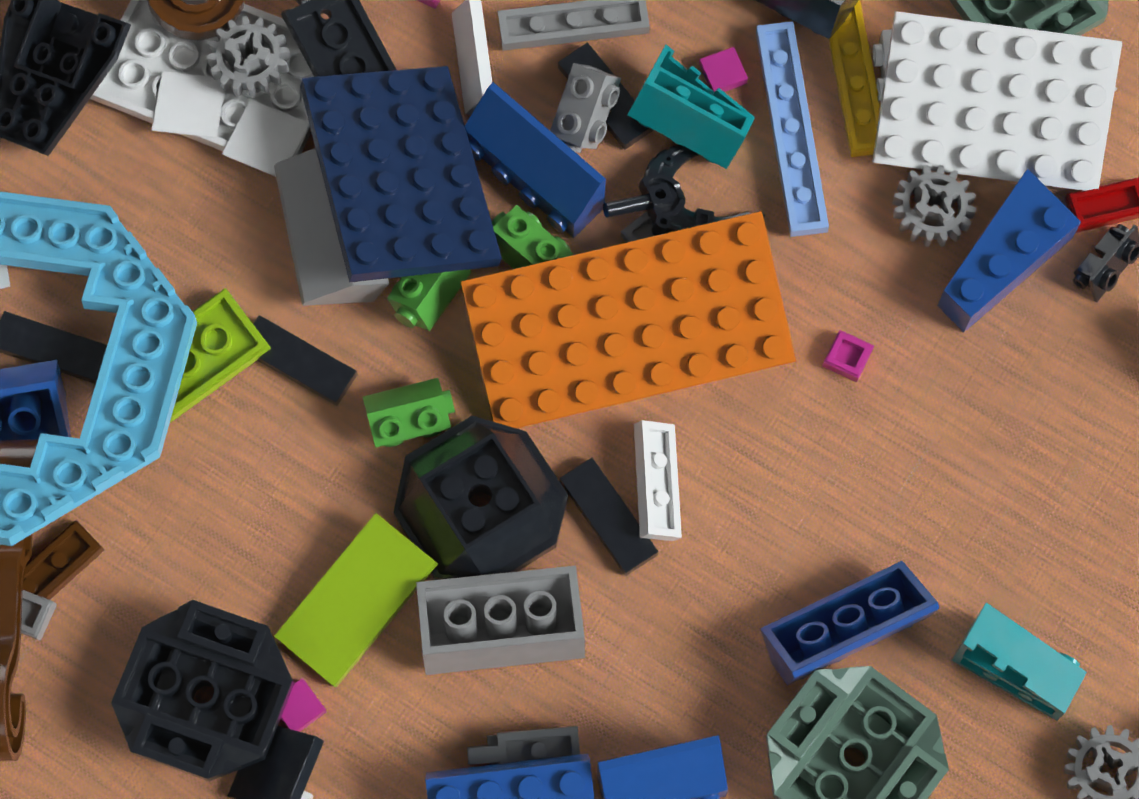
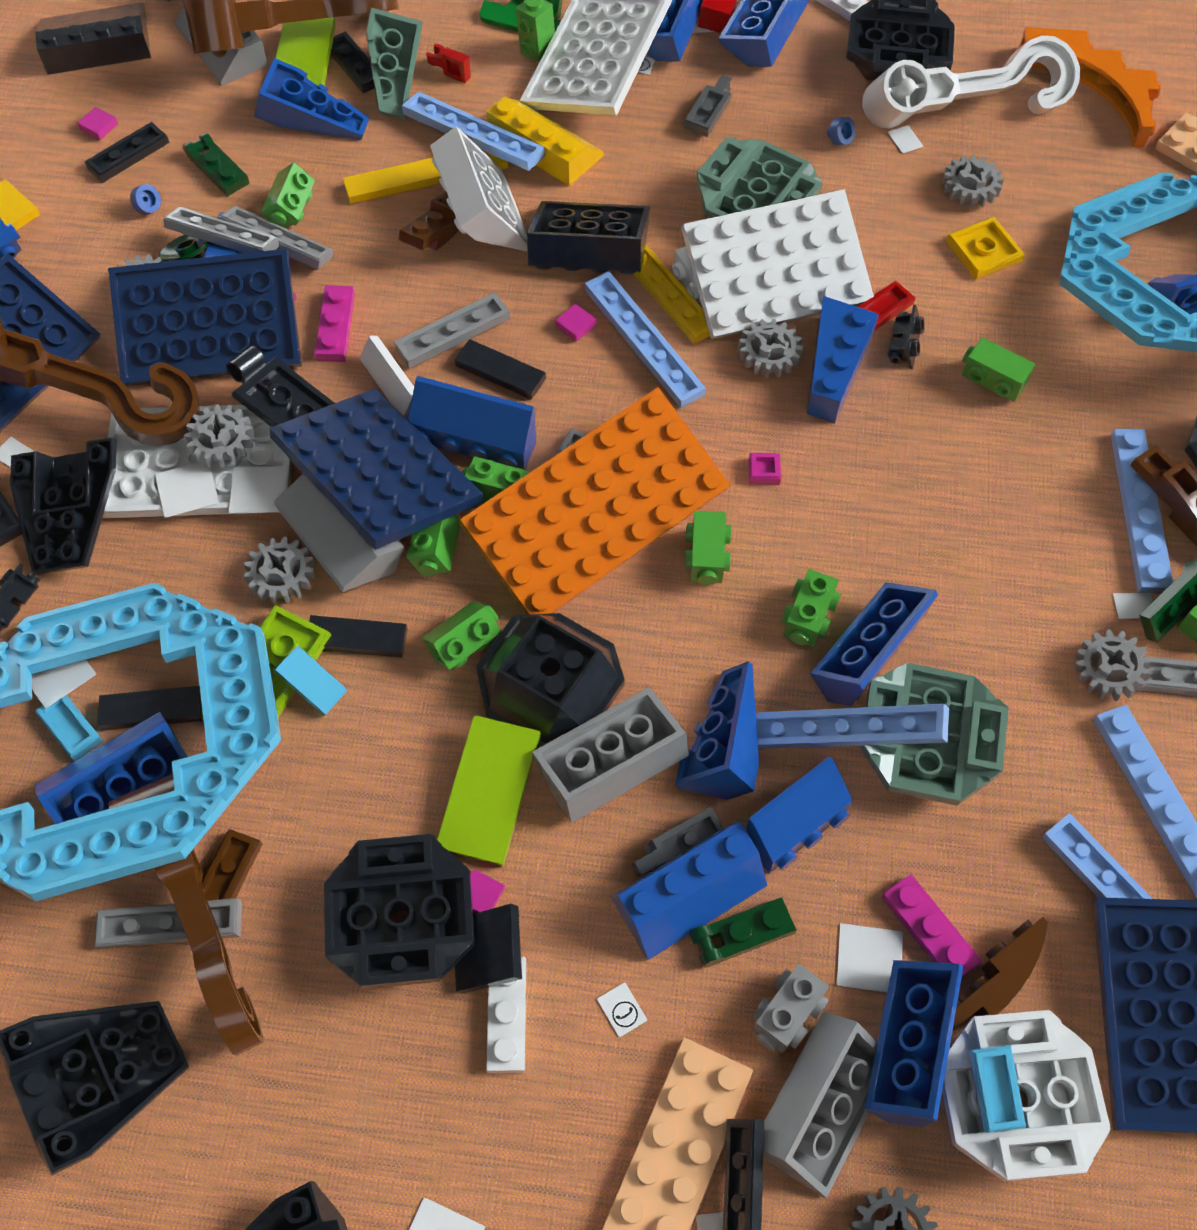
camera: 25 degrees left, 10 degrees down
light grey brick [550,63,621,153] -> none
black tile [560,457,658,576] -> none
black bar [603,145,766,236] -> none
teal wedge [628,44,755,169] -> none
white plate [634,420,682,541] -> none
teal wedge [951,602,1087,721] -> none
none -> light grey gear [244,537,315,605]
none -> medium azure tile [273,646,348,716]
none -> blue wedge [675,661,759,800]
none -> bright green brick [684,511,731,585]
none -> light blue plate [756,704,949,749]
none -> bright green brick [781,569,841,647]

